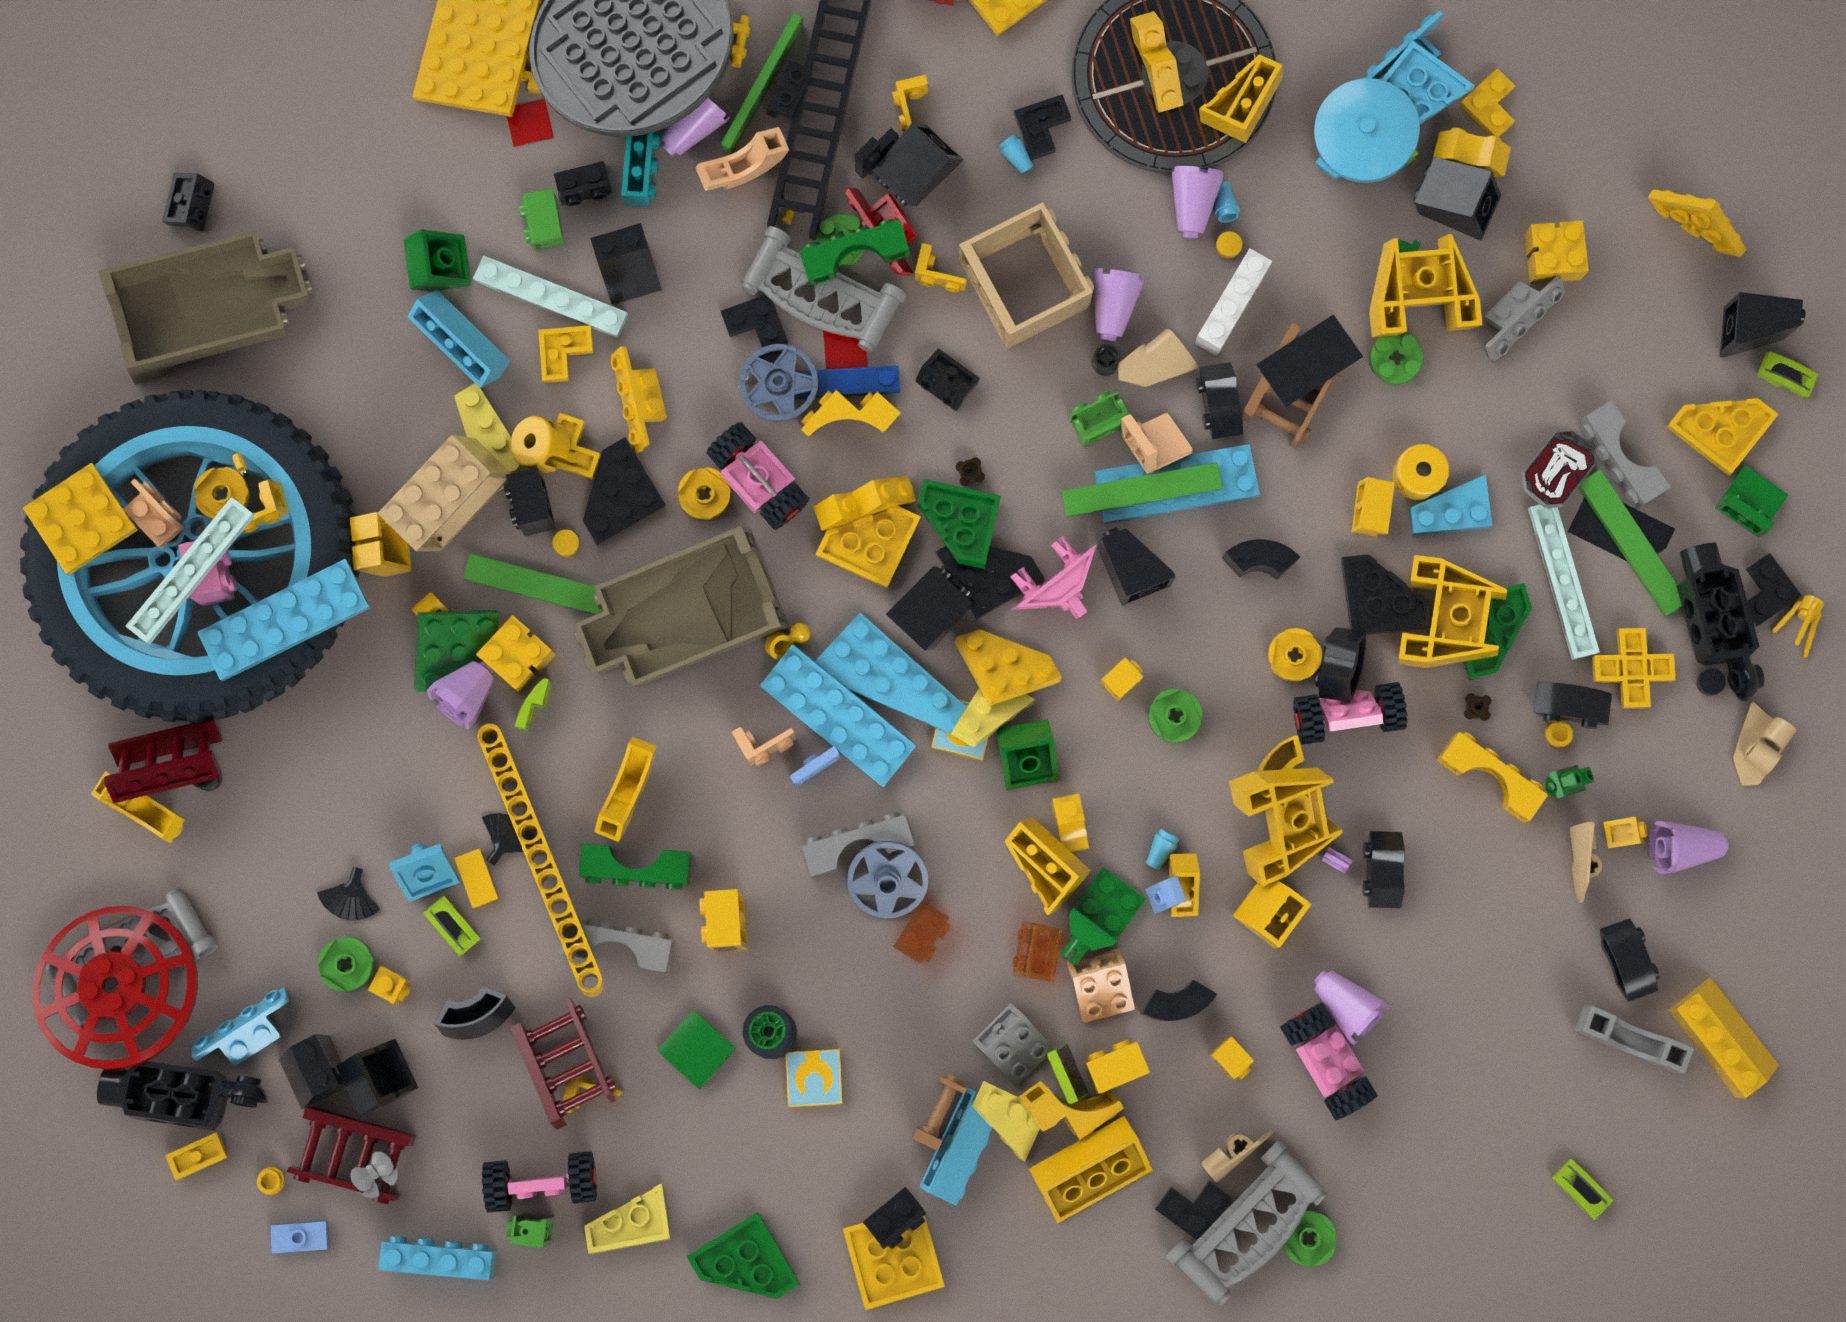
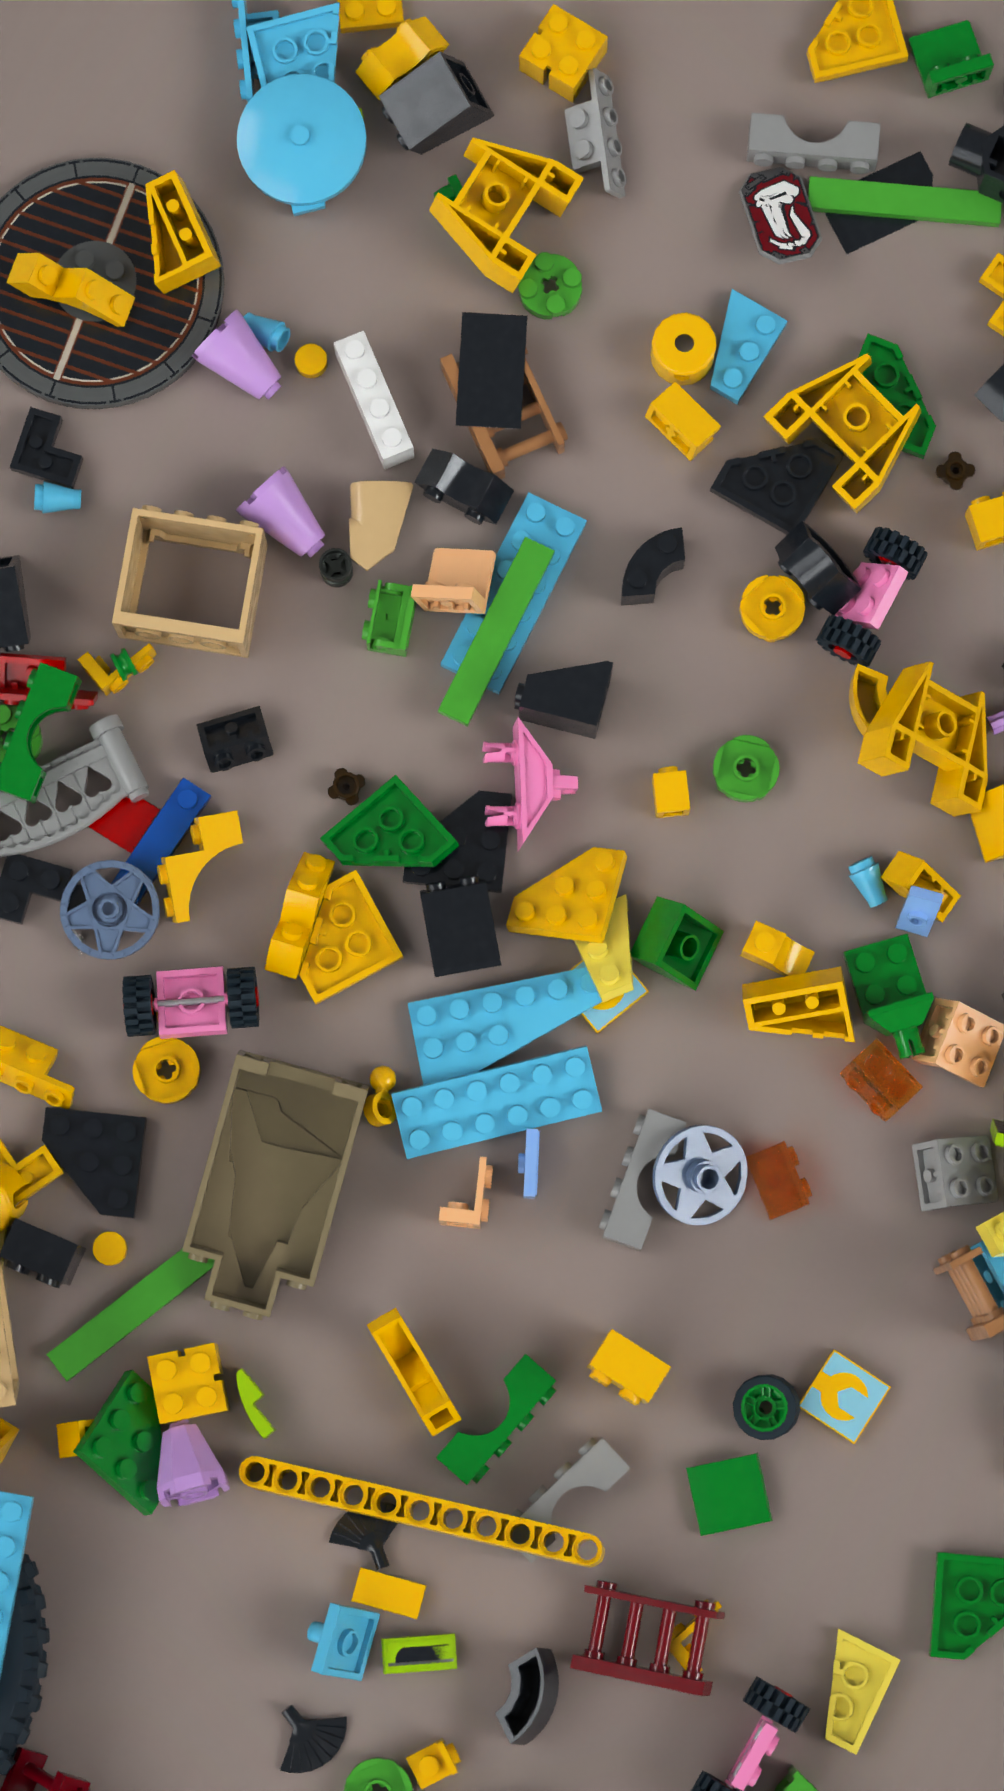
camera: 50 degrees left, 0 degrees up
light aqua plate [1528,505,1600,660] -> none
none -> green bush [110,648,138,682]

